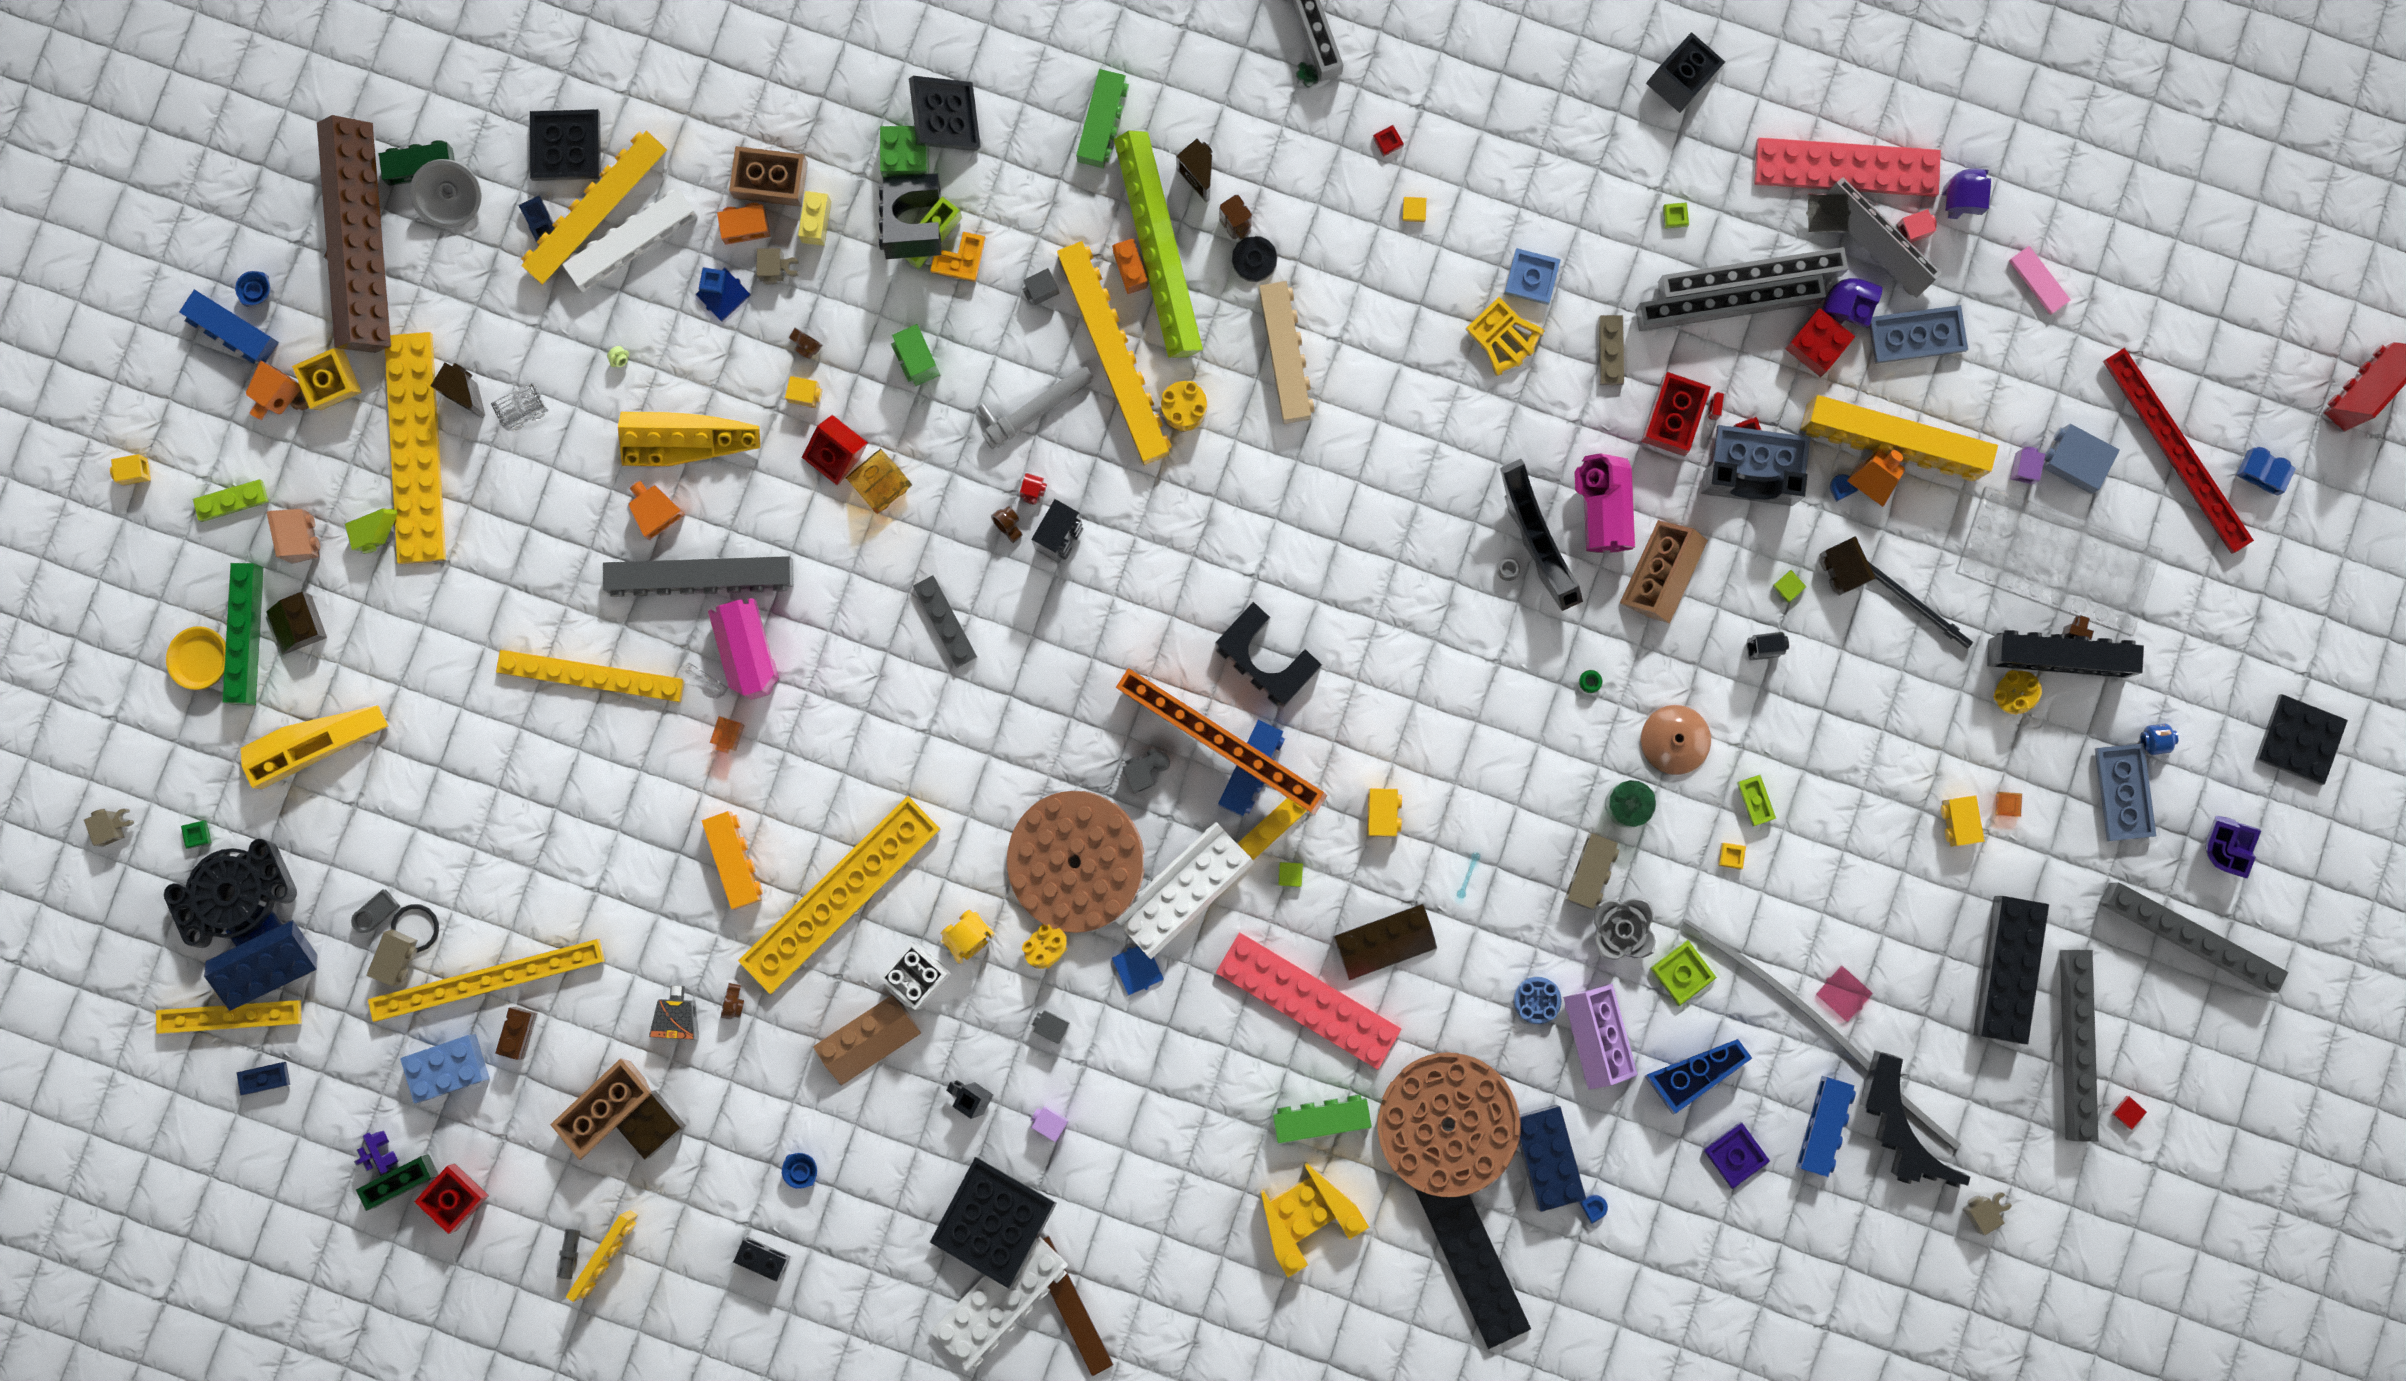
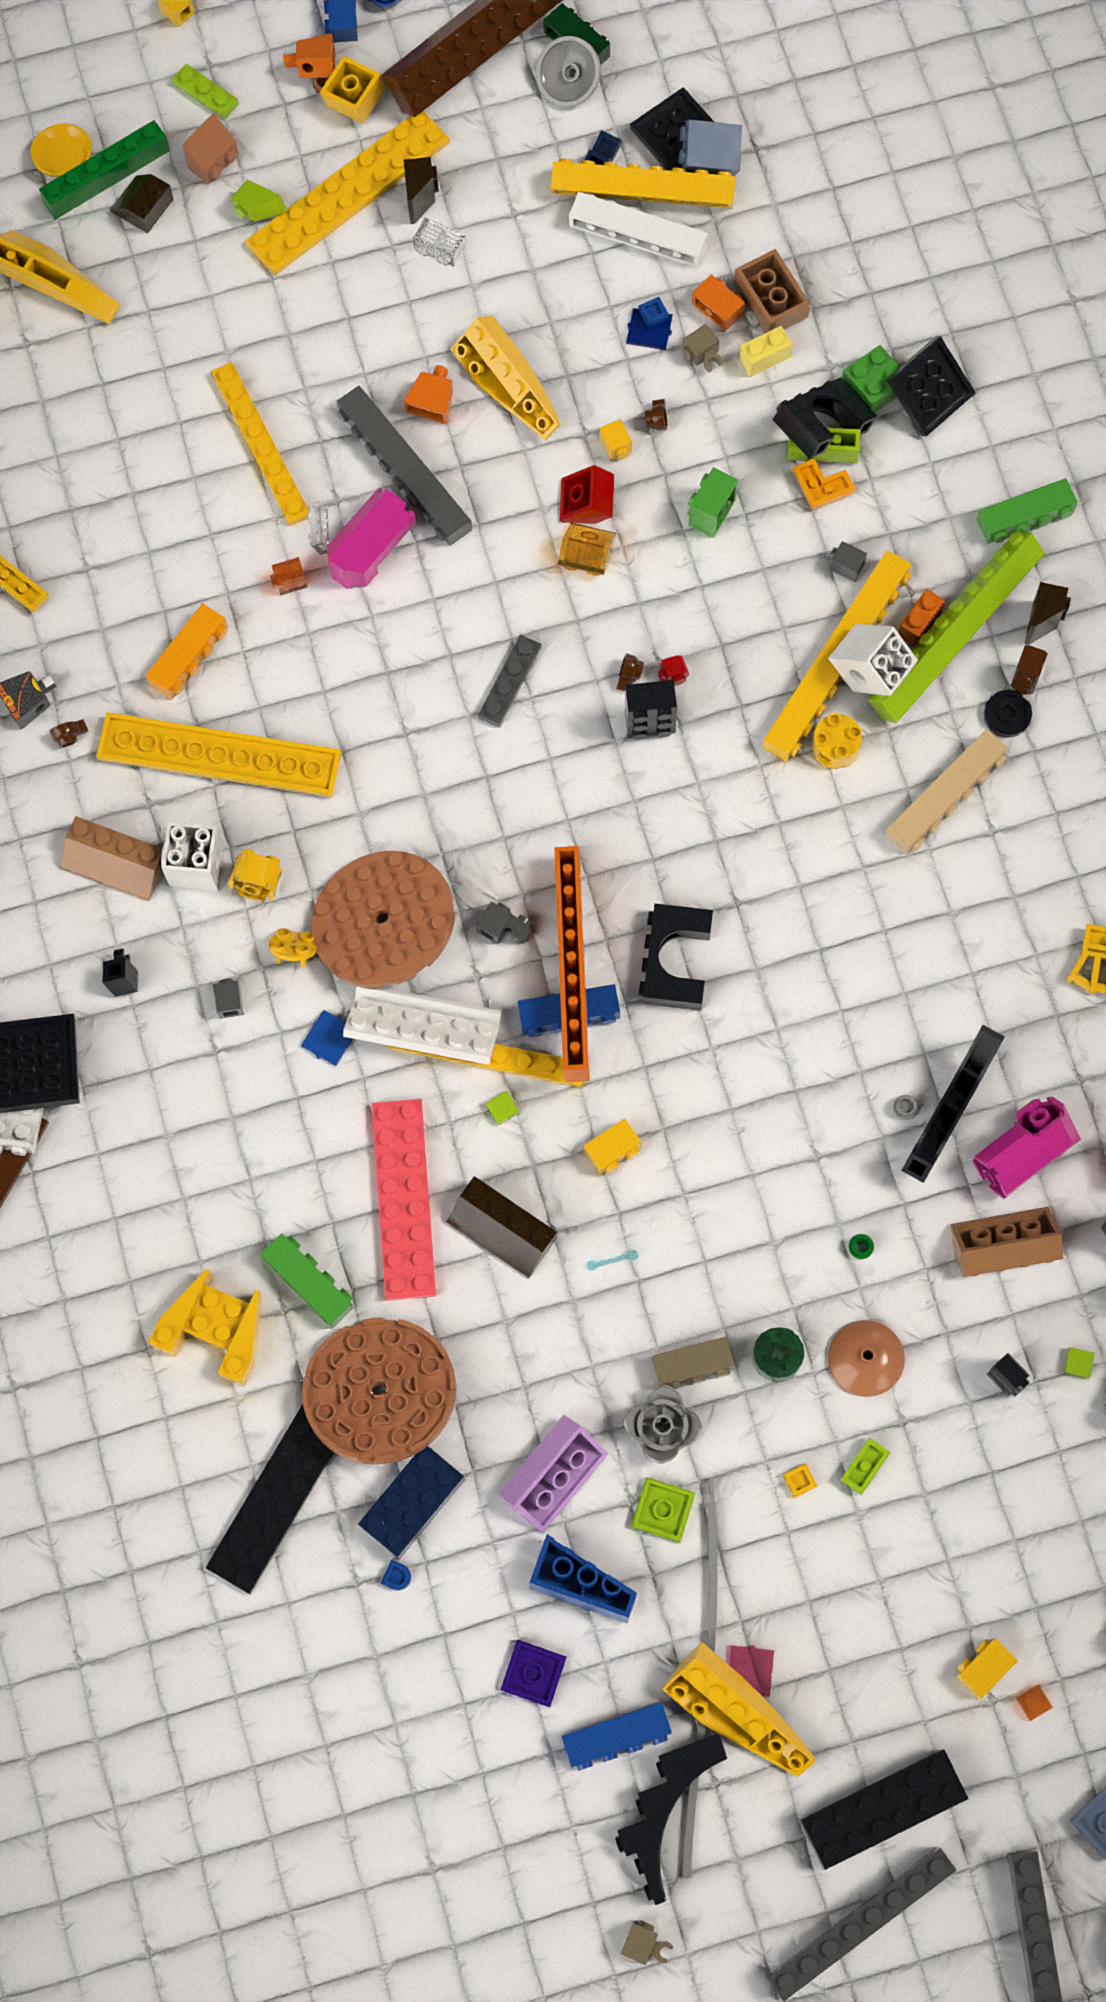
camera: 60 degrees right, 10 degrees down
yellowish green plate [607,346,629,367] -> none
light grey cylinder [978,367,1094,449] -> none
lavender brick [1031,1106,1069,1142] -> none
medium blue tile [1514,977,1562,1024] -> none
none -> yellow wedge [662,1642,816,1777]
none -> sand blue brick [679,120,742,176]
none -> white brick [828,624,918,696]

